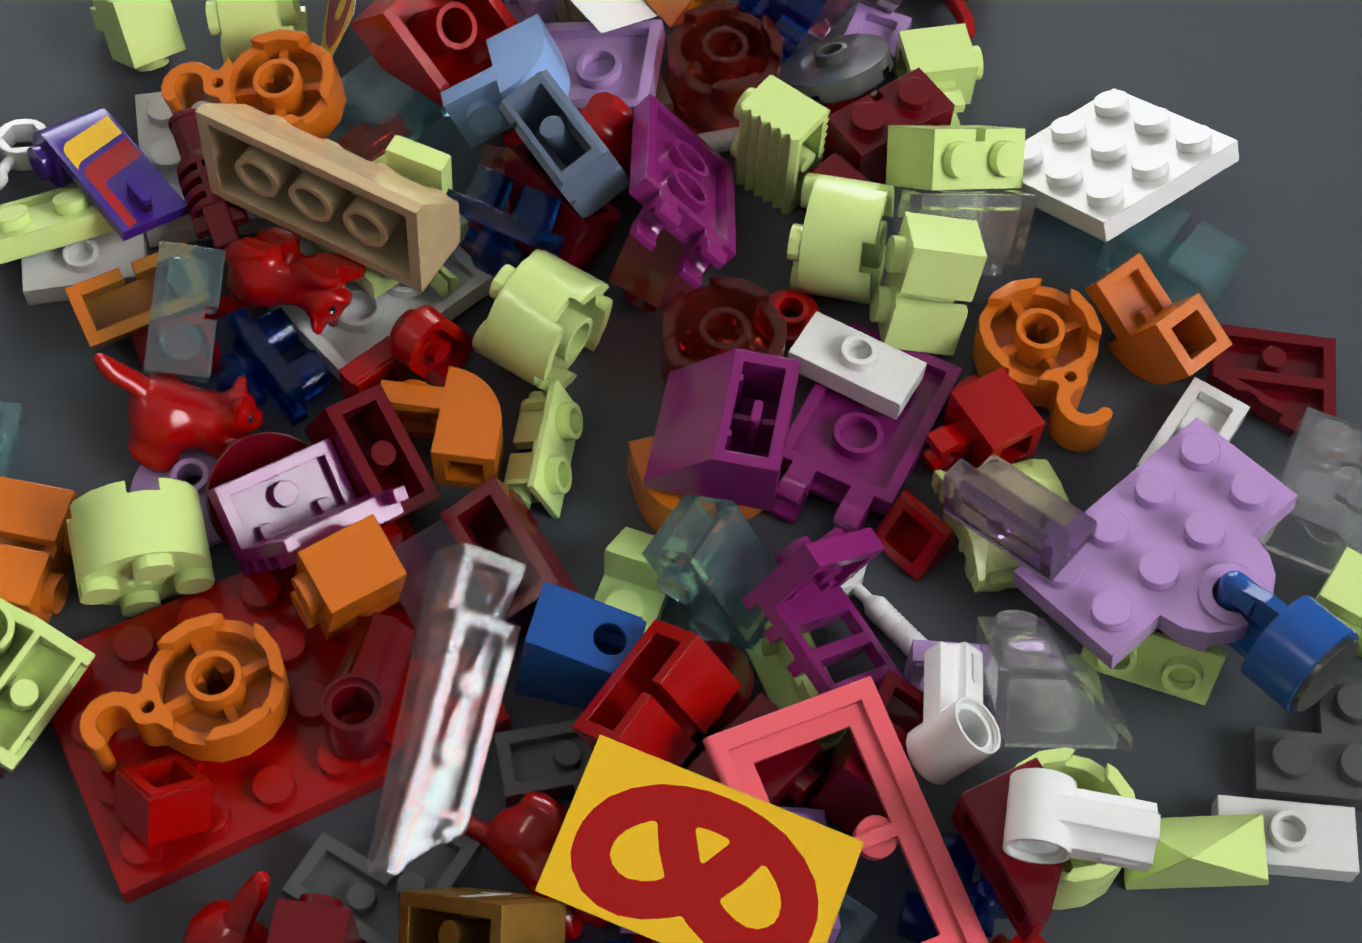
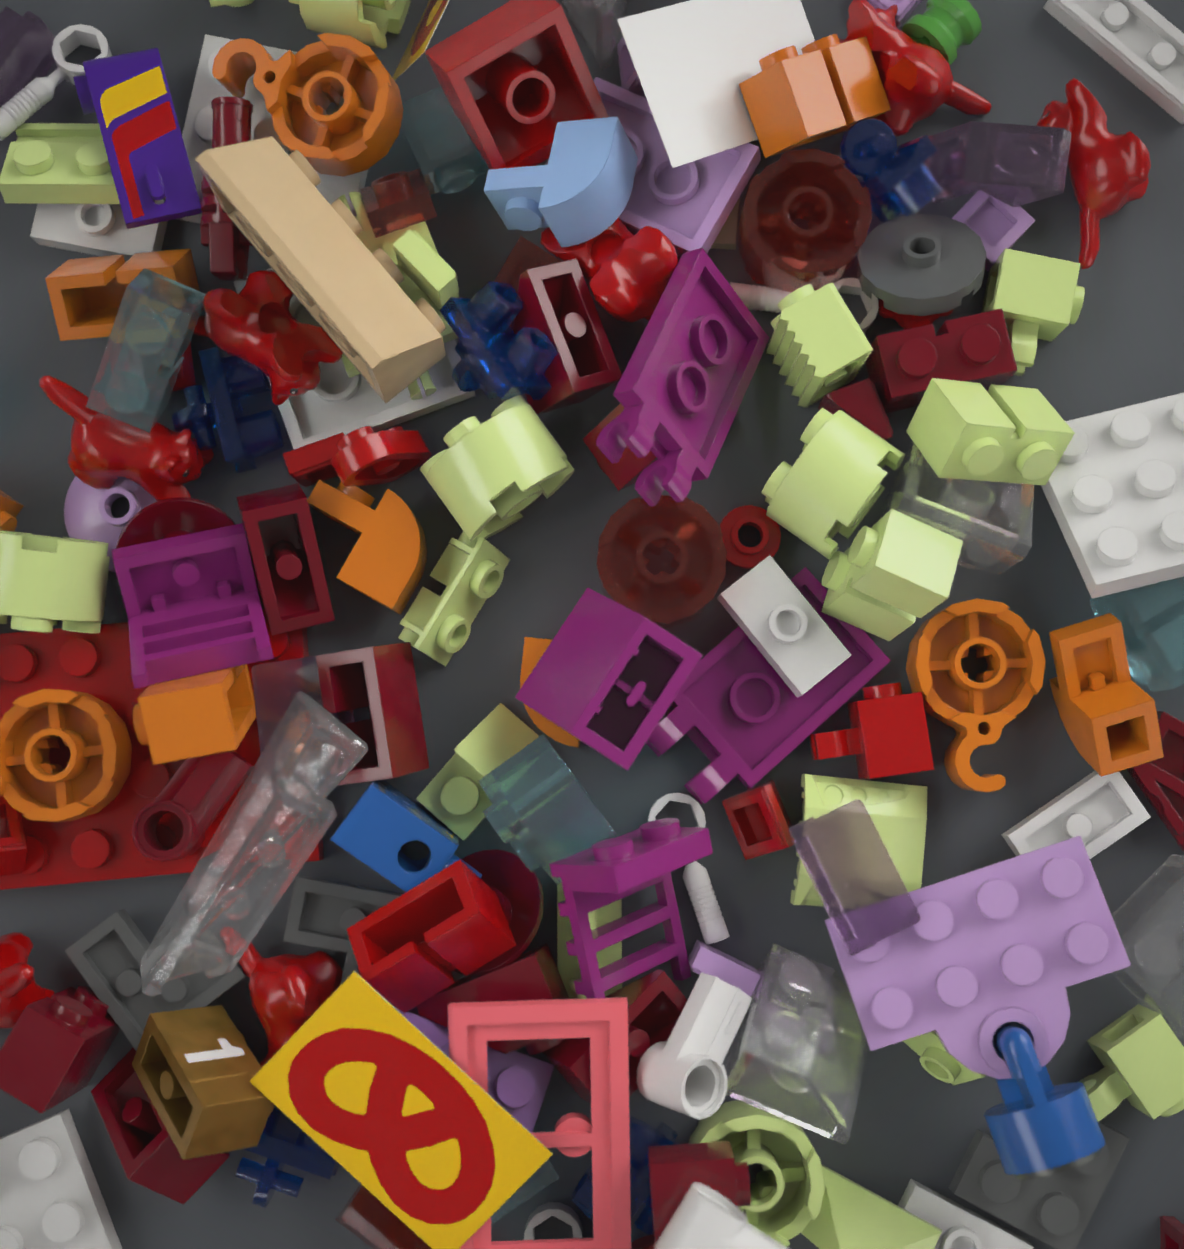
camera: 30 degrees right, 25 degrees up
sand blue brick [498,69,630,219] -> none

